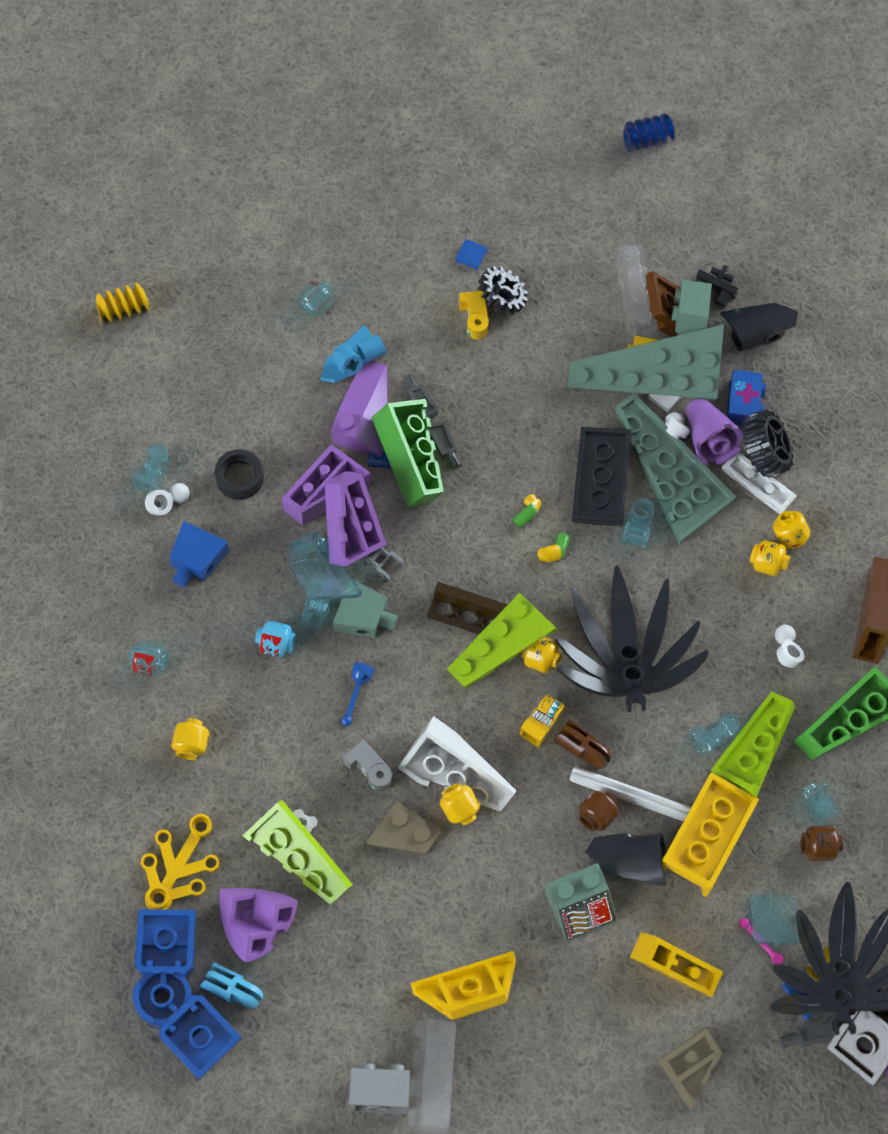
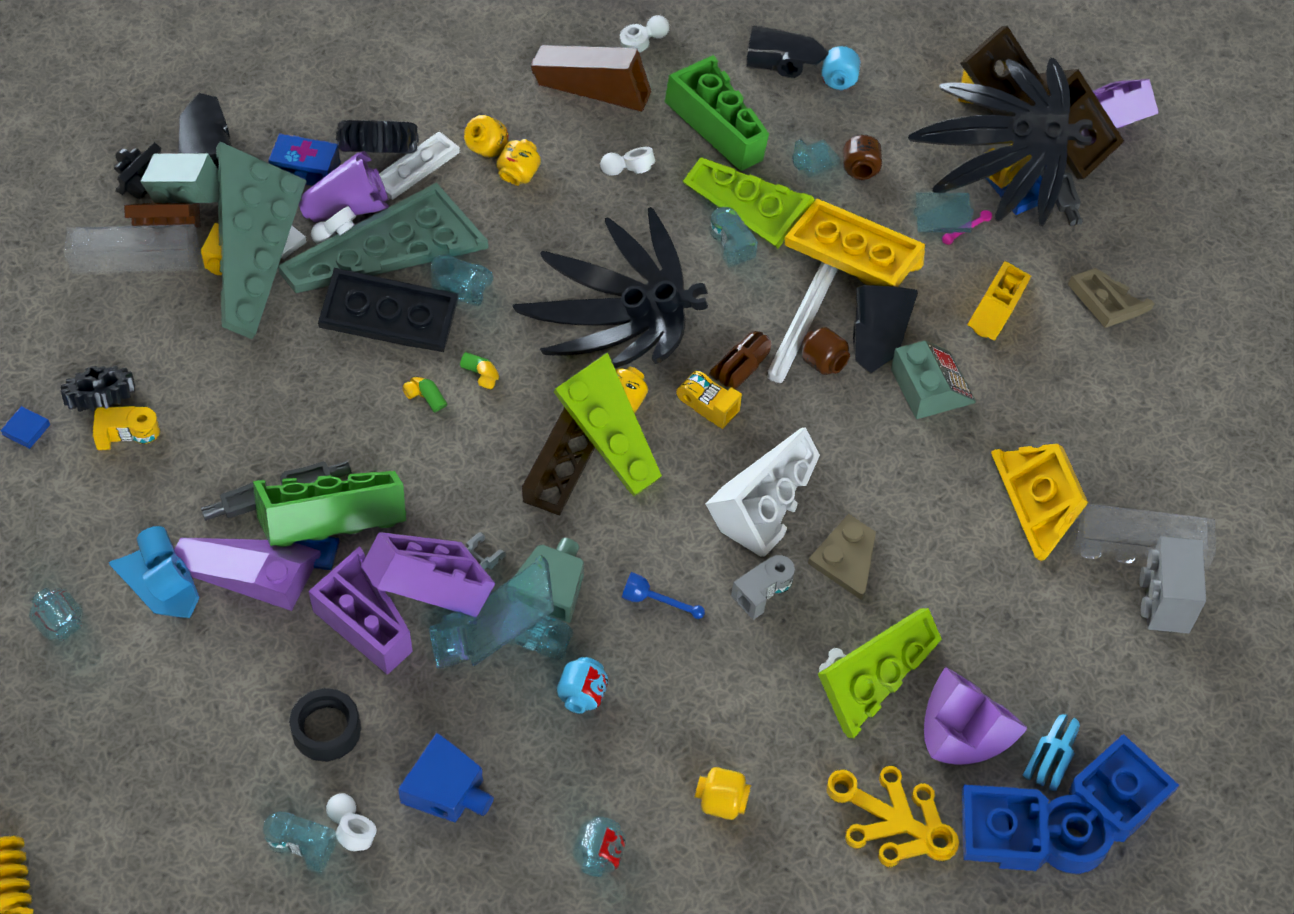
camera: 85 degrees left, 10 degrees down
yellow head [439,783,480,825] -> none

